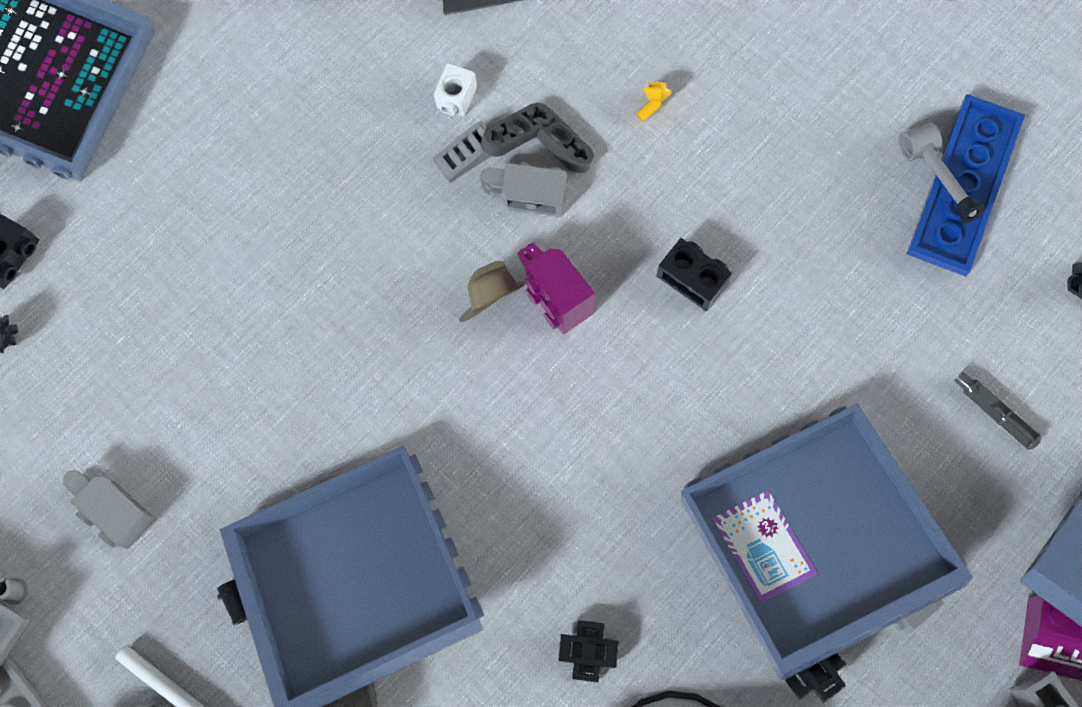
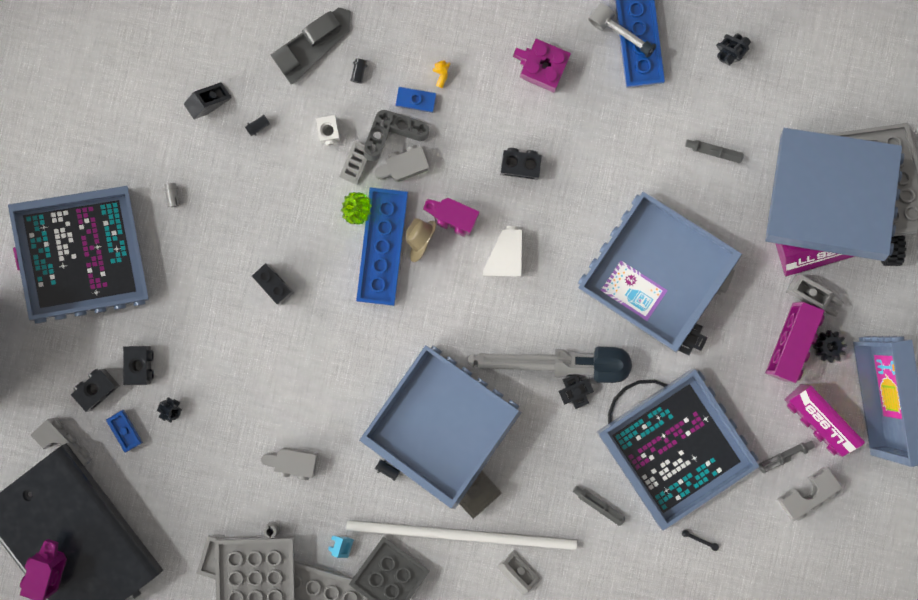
camera: 40 degrees left, 15 degrees up
none -> light grey pin [163,183,180,207]
none -> black pin [245,114,270,136]
none -> black brick [252,263,294,305]
none -> medium azure tile [328,536,354,558]
none -> clear neon green gear [340,192,372,225]
none -> black pin [350,58,368,84]
none -> blue plate [356,187,408,306]
none -> blue plate [395,87,436,113]
none -> piece [468,346,632,383]
none -> white slope [482,226,522,277]
none -> magenta hinge [513,38,571,93]

